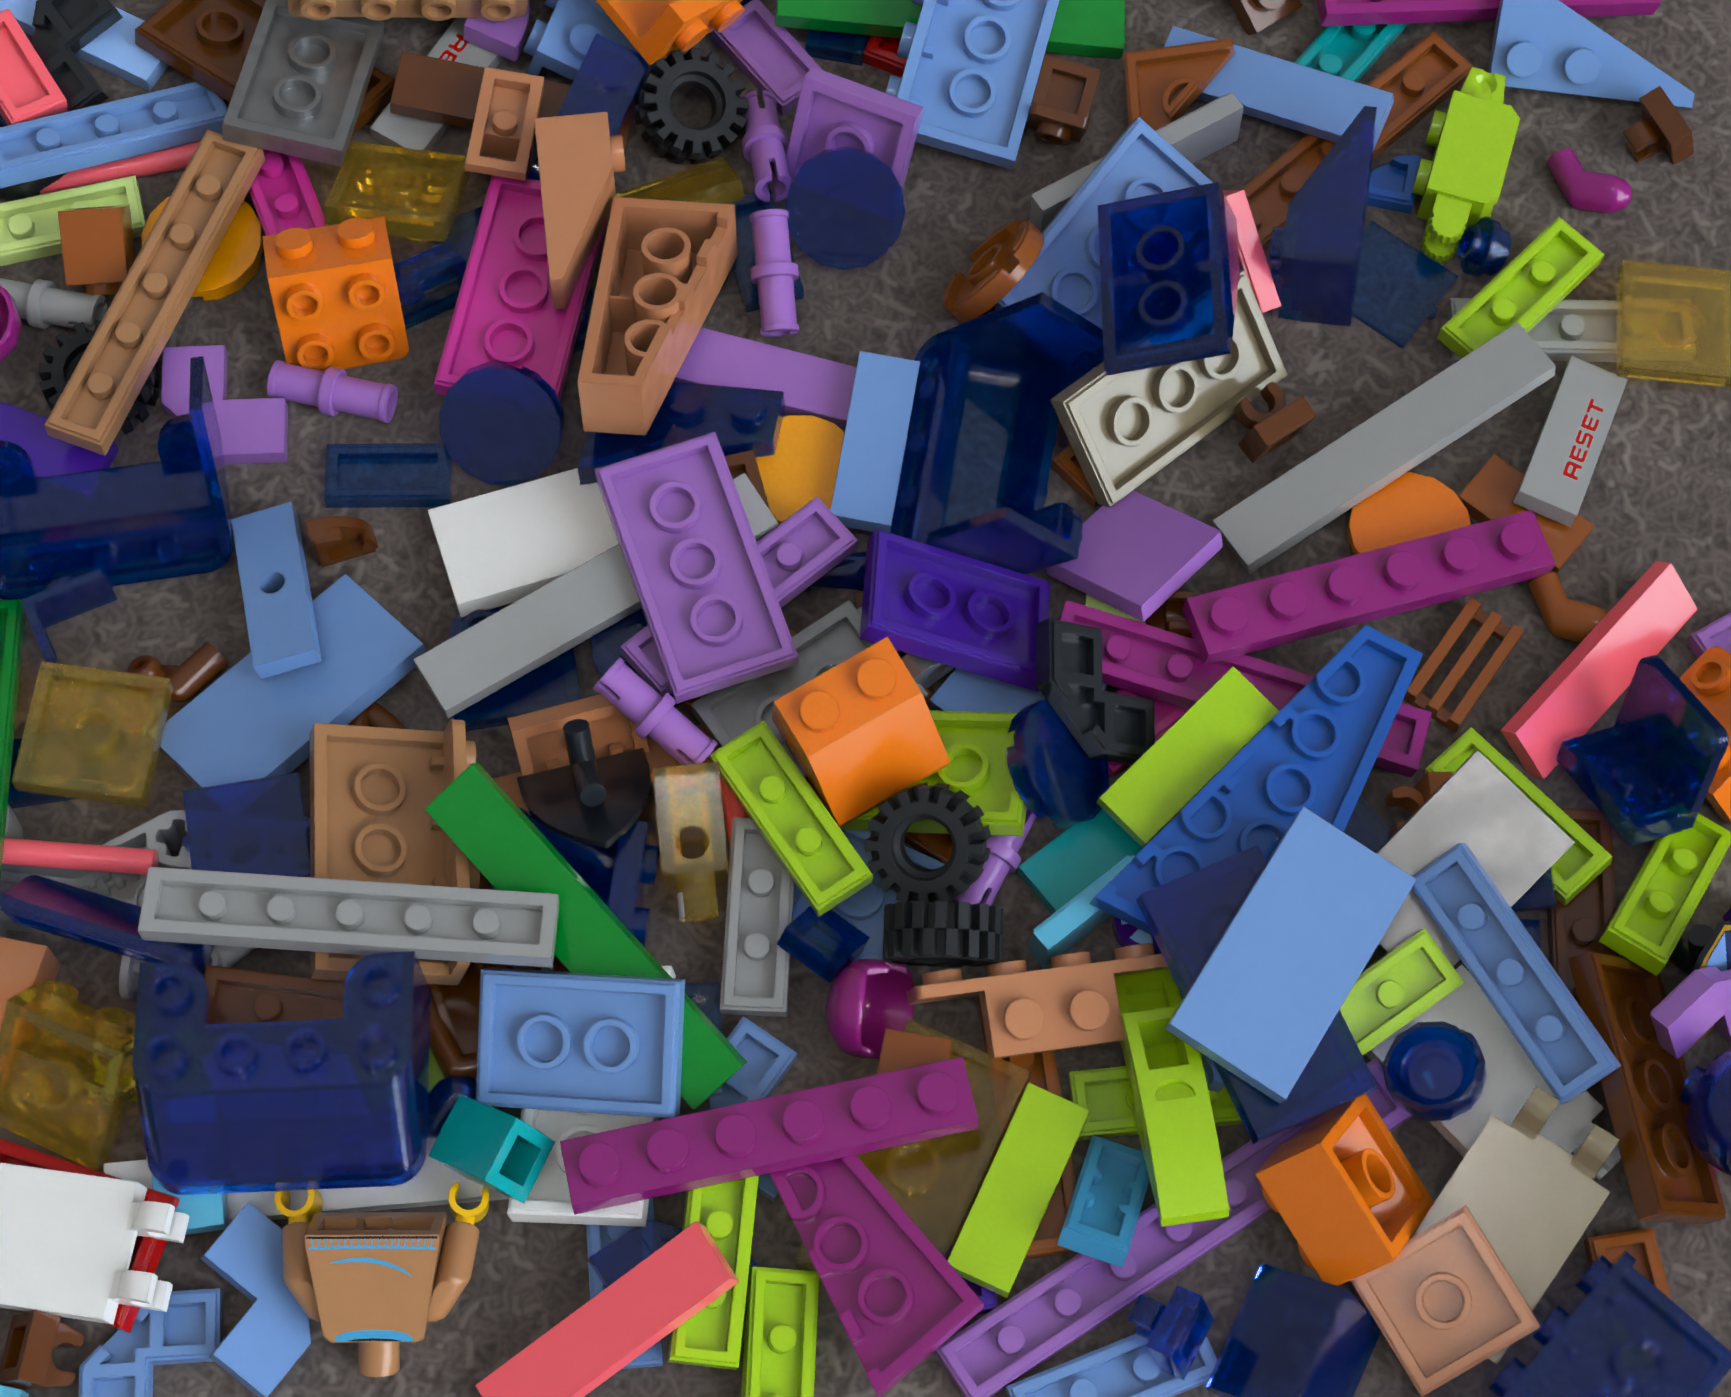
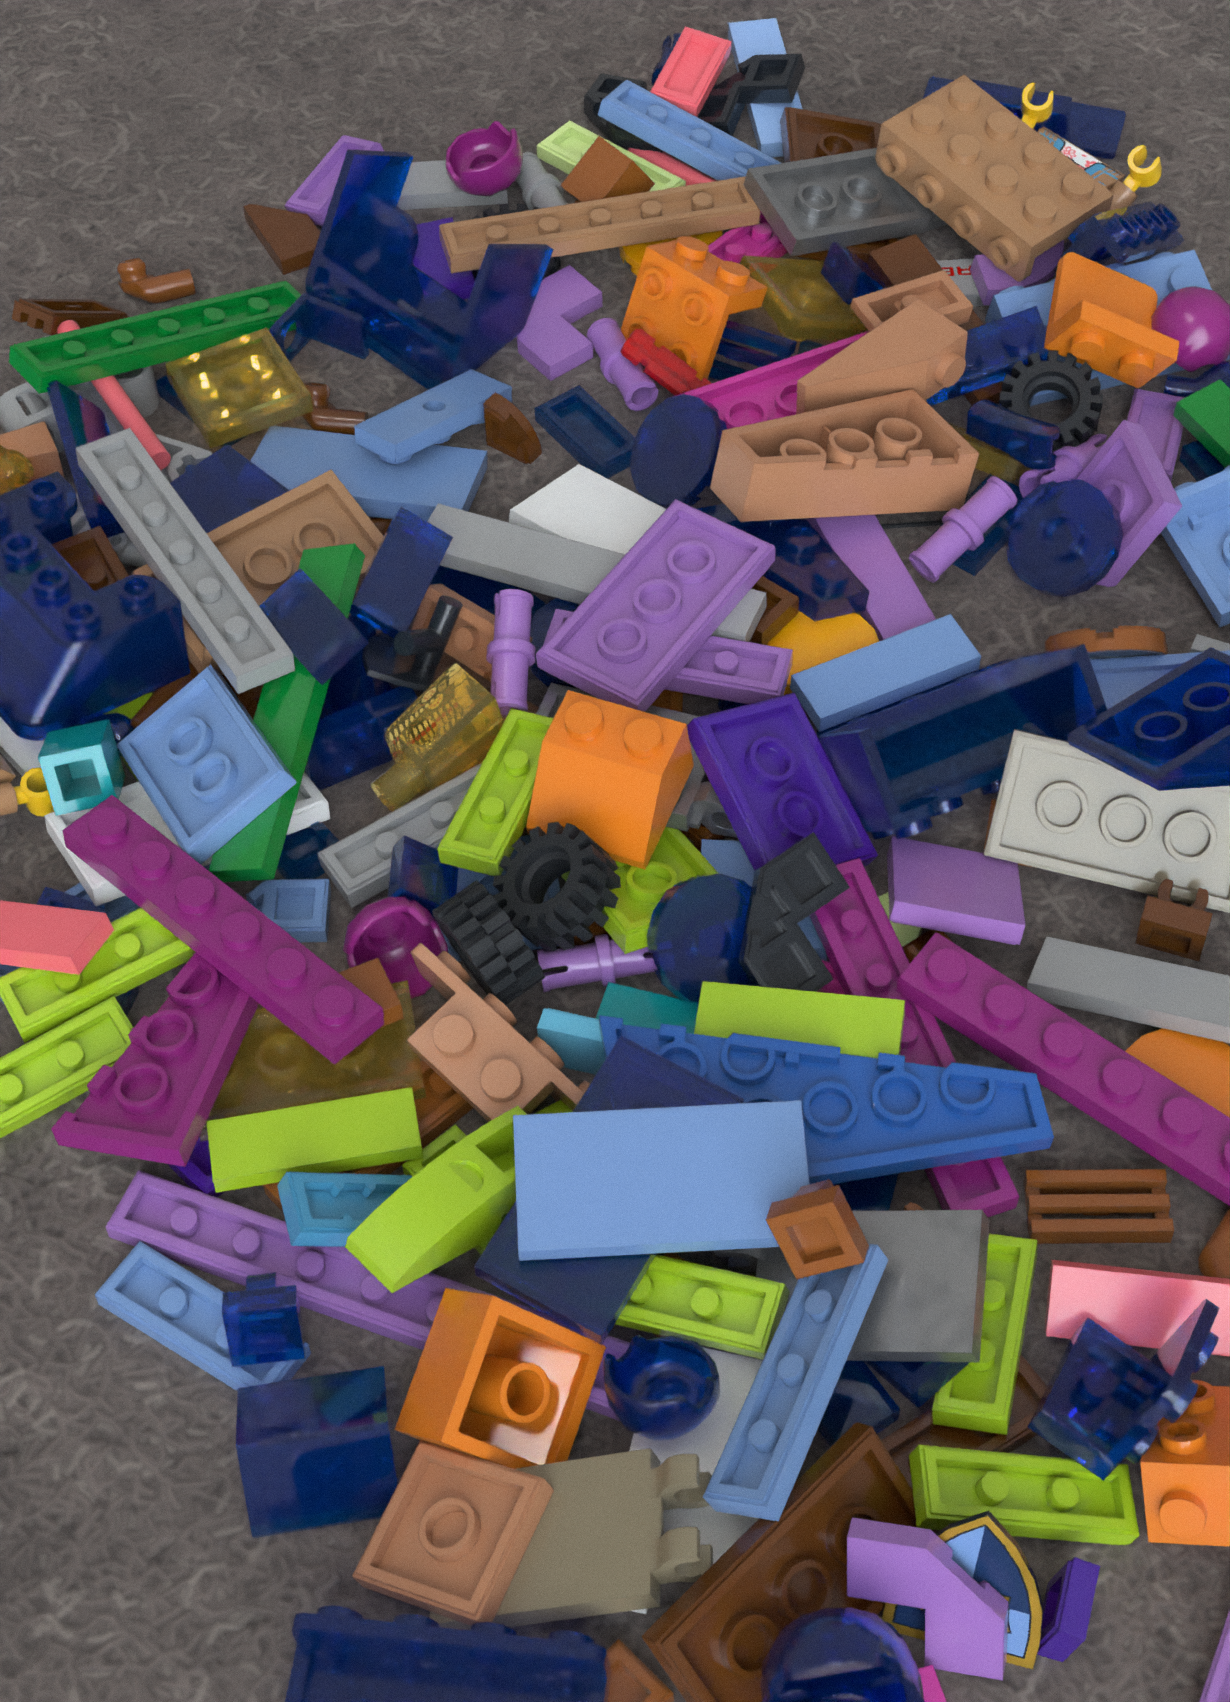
camera: 60 degrees right, 15 degrees down
none -> clear blue tile [259,568,369,685]
none -> clear blue tile [349,507,453,639]
none -> red axle [620,328,712,396]
none -> dark orange tile [766,1179,869,1280]
none -> clear blue slope [821,242,888,305]
none -> clear blue bar [966,400,1060,470]

